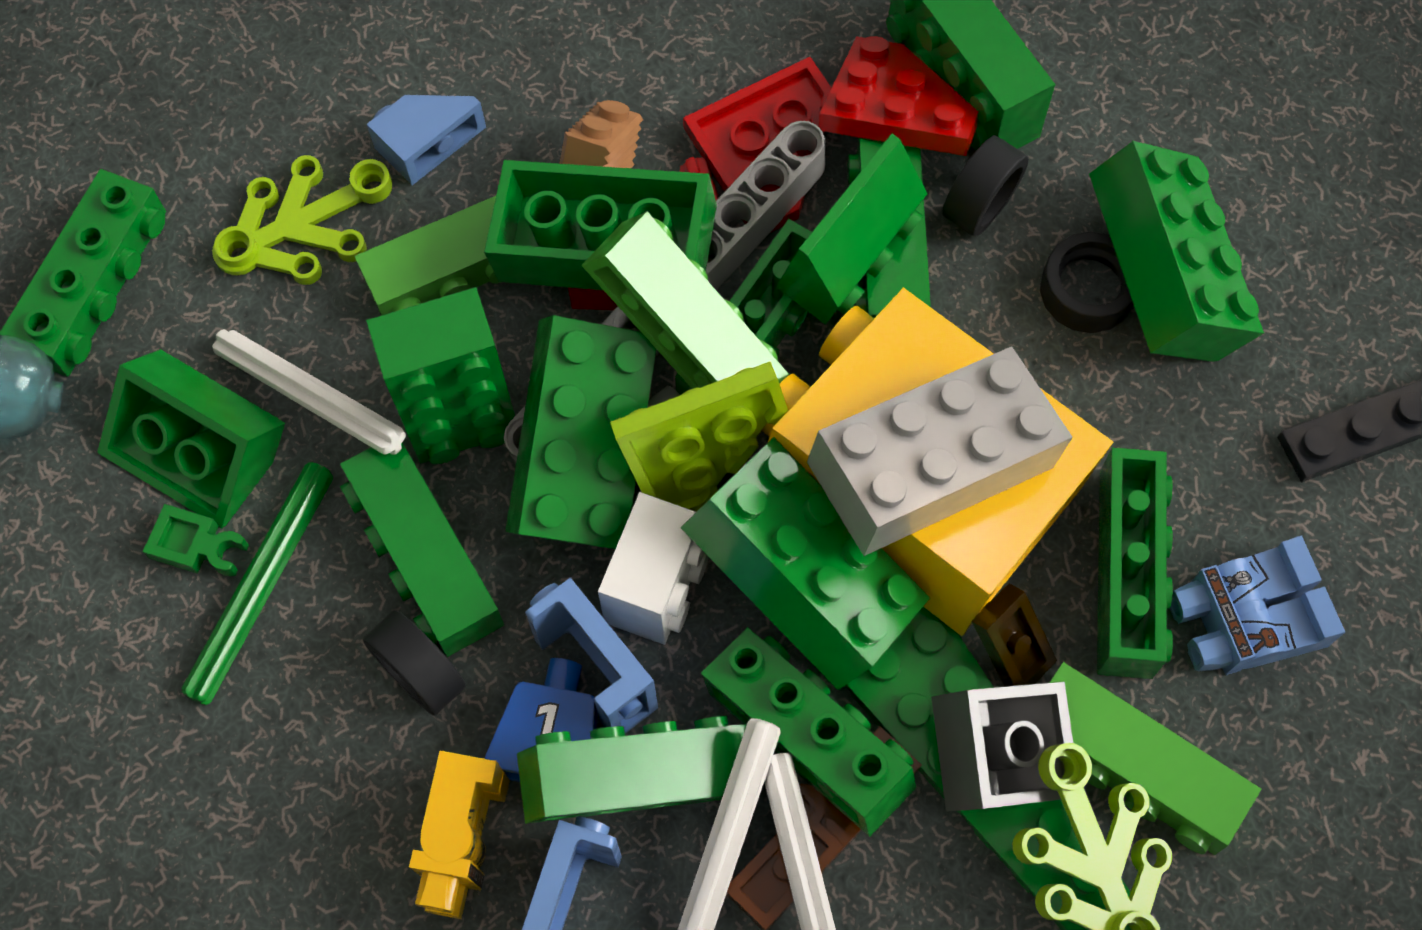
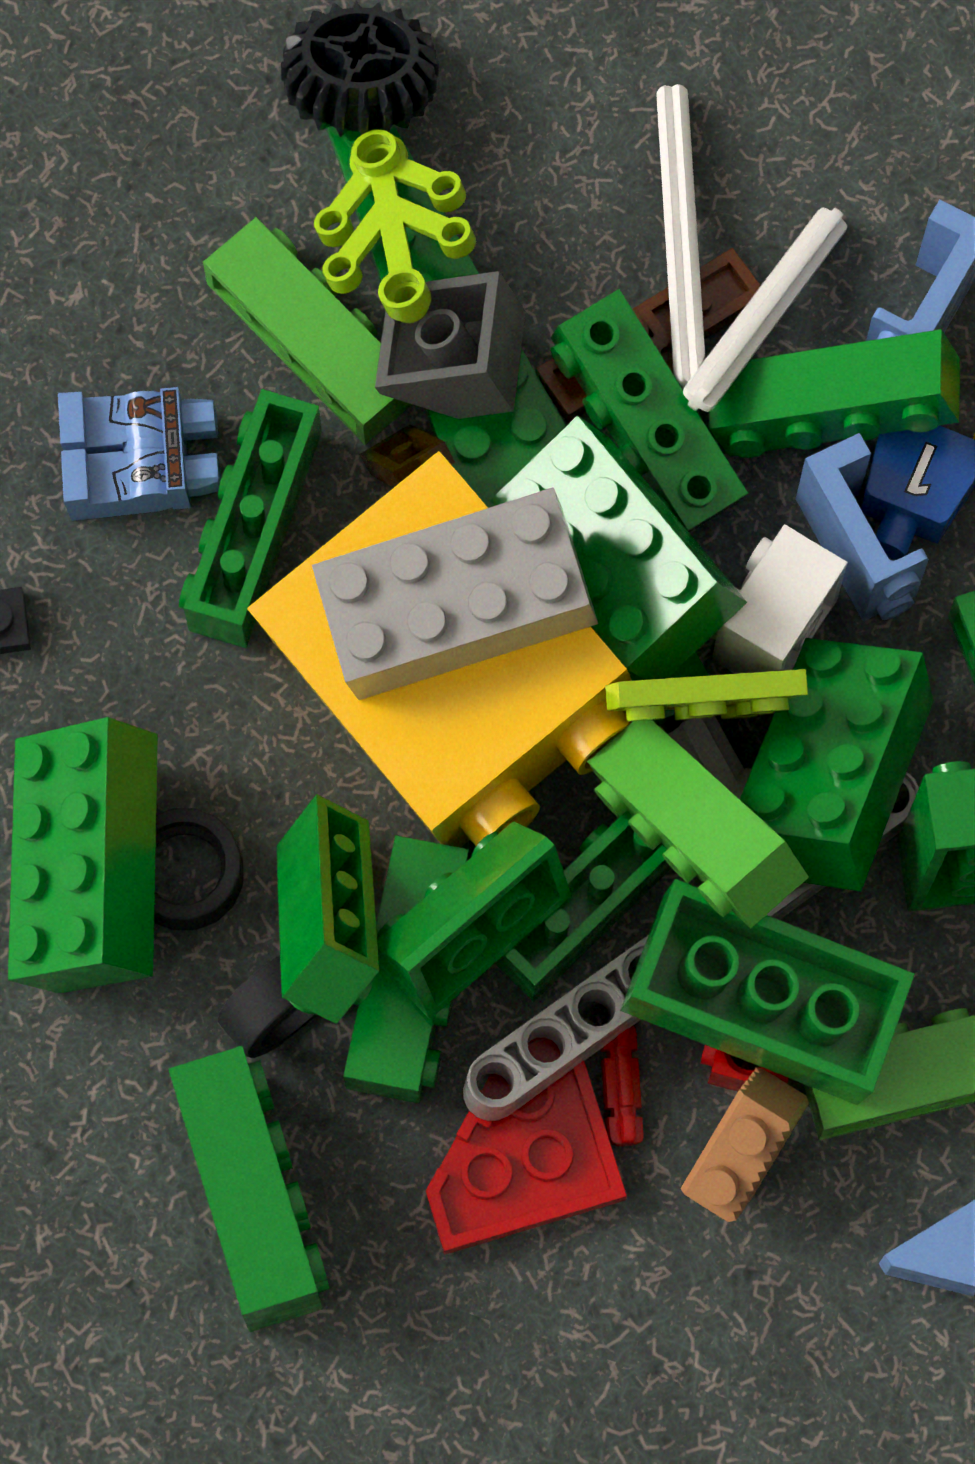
camera: 170 degrees left, 5 degrees up
red plate [819,36,978,156] -> none
none -> green brick [276,794,379,1024]

